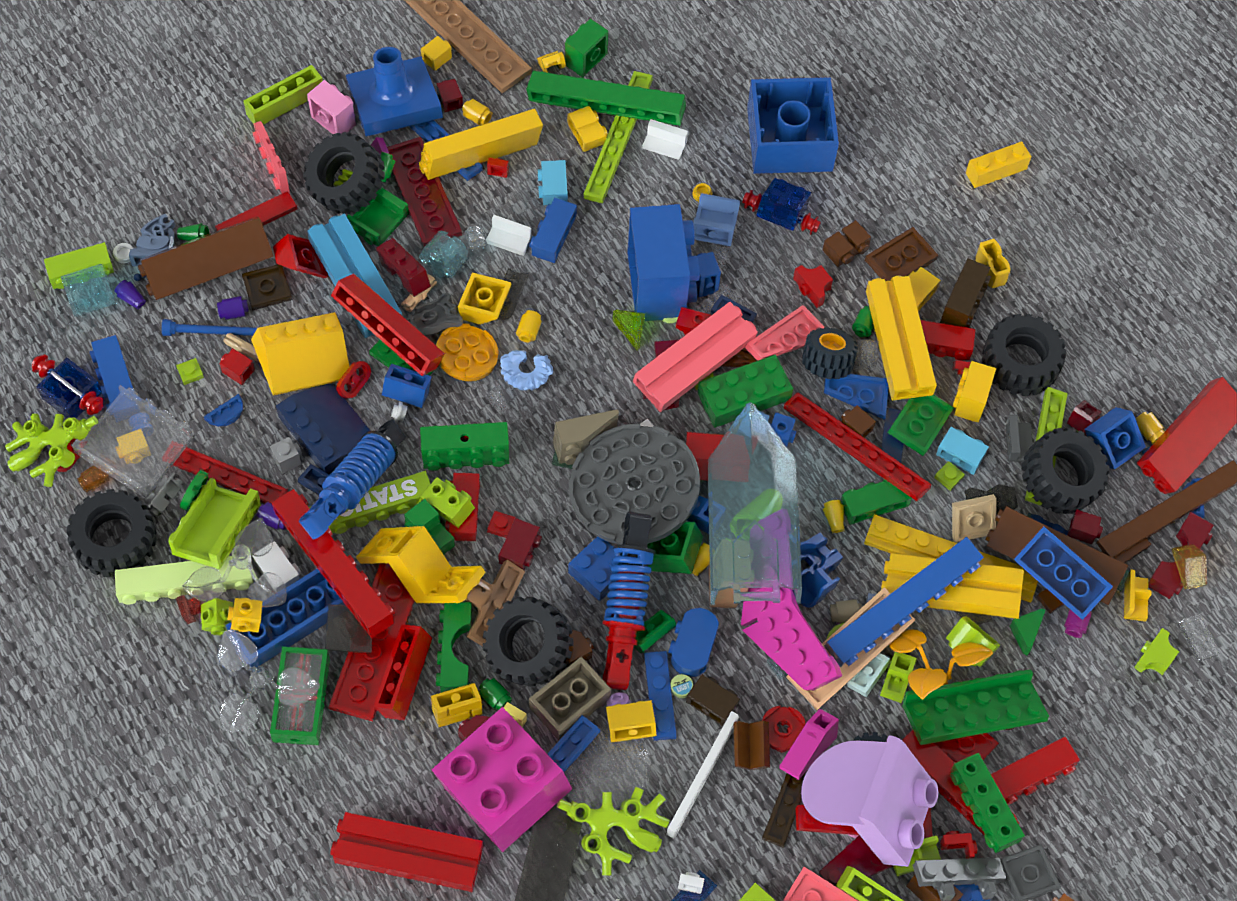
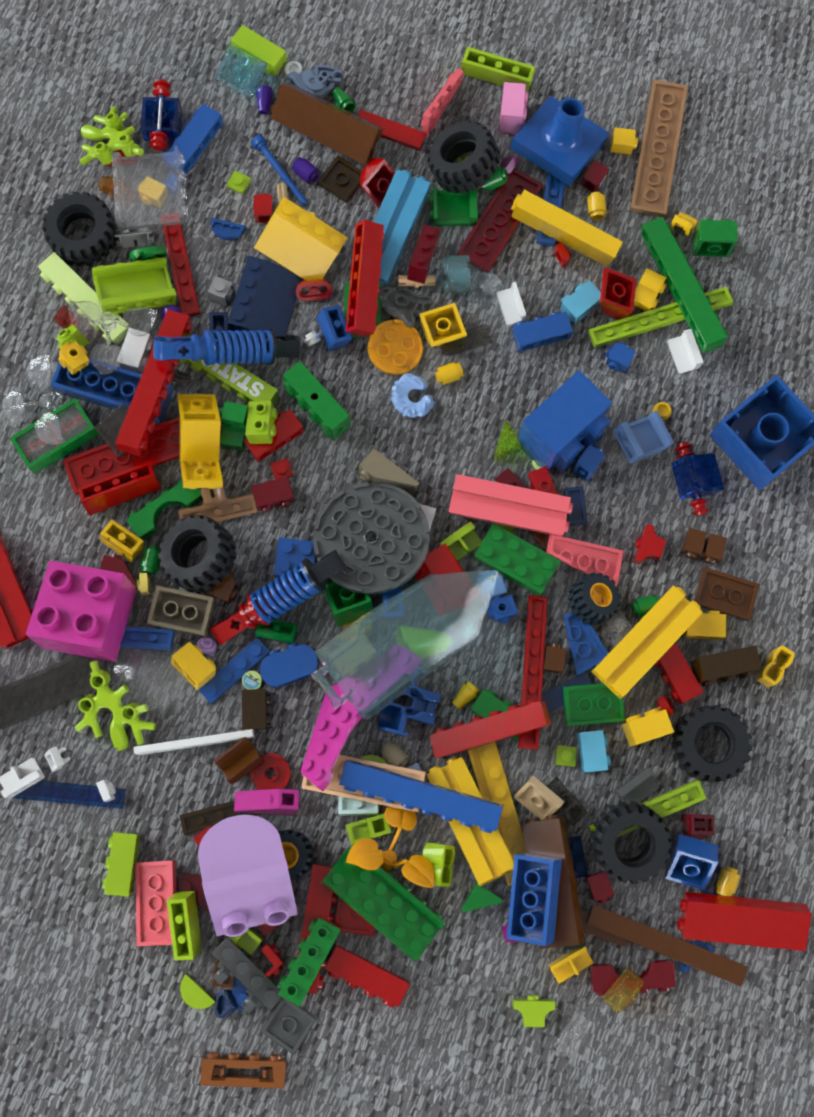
camera: 55 degrees right, 15 degrees up
none -> red brick [429,698,552,759]
none -> lime panel [439,521,482,561]
none -> red slope [600,267,637,320]
none -> blue brick [605,342,636,373]

